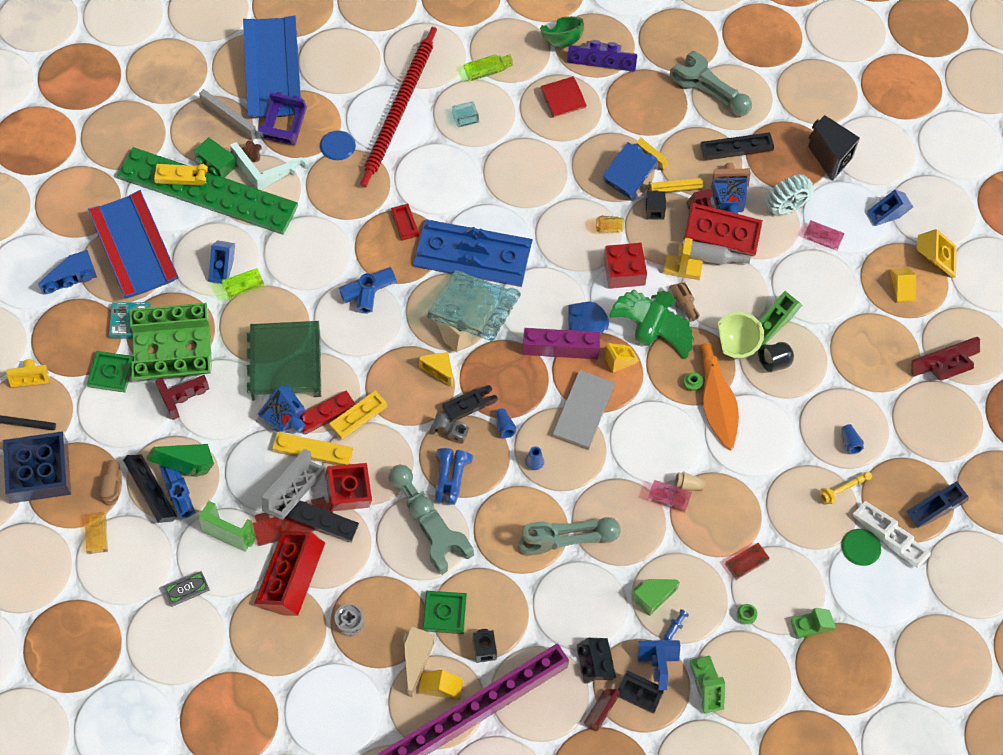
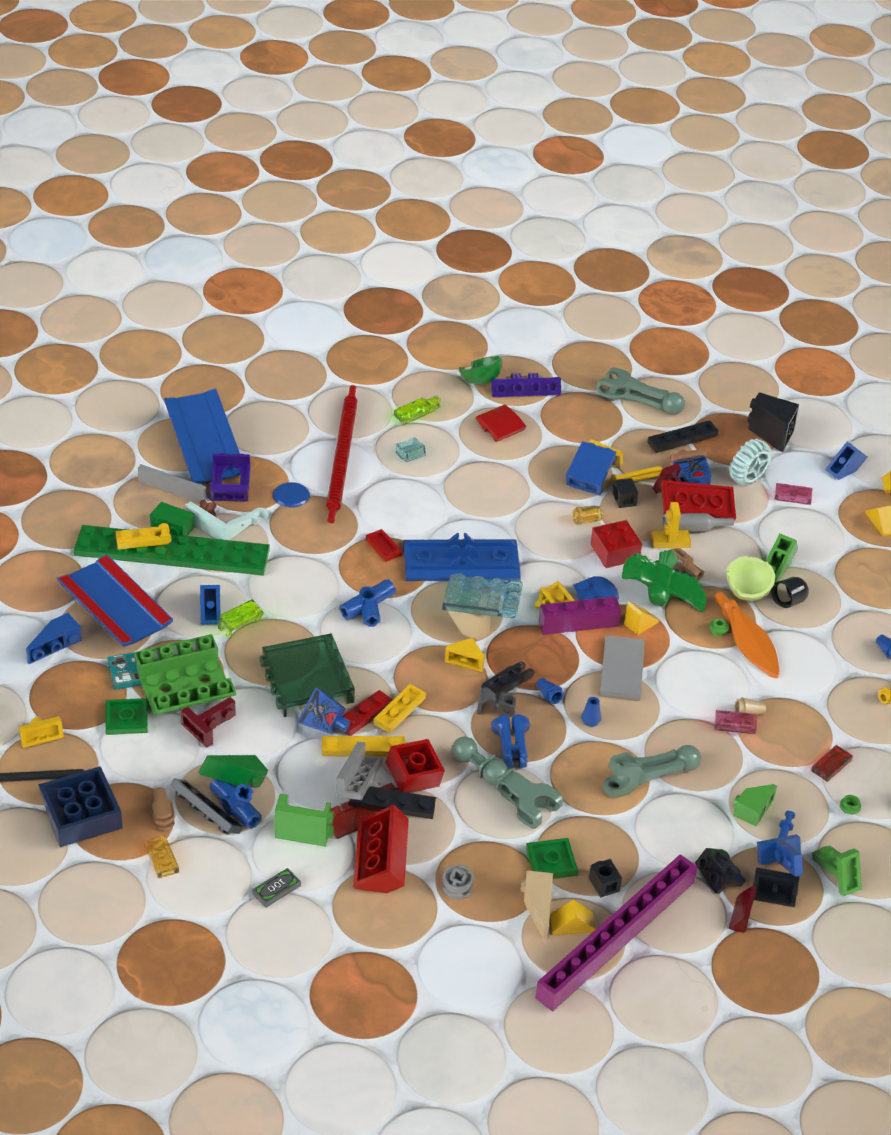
camera: 15 degrees left, 20 degrees down
none -> yellow slope [534,581,575,610]

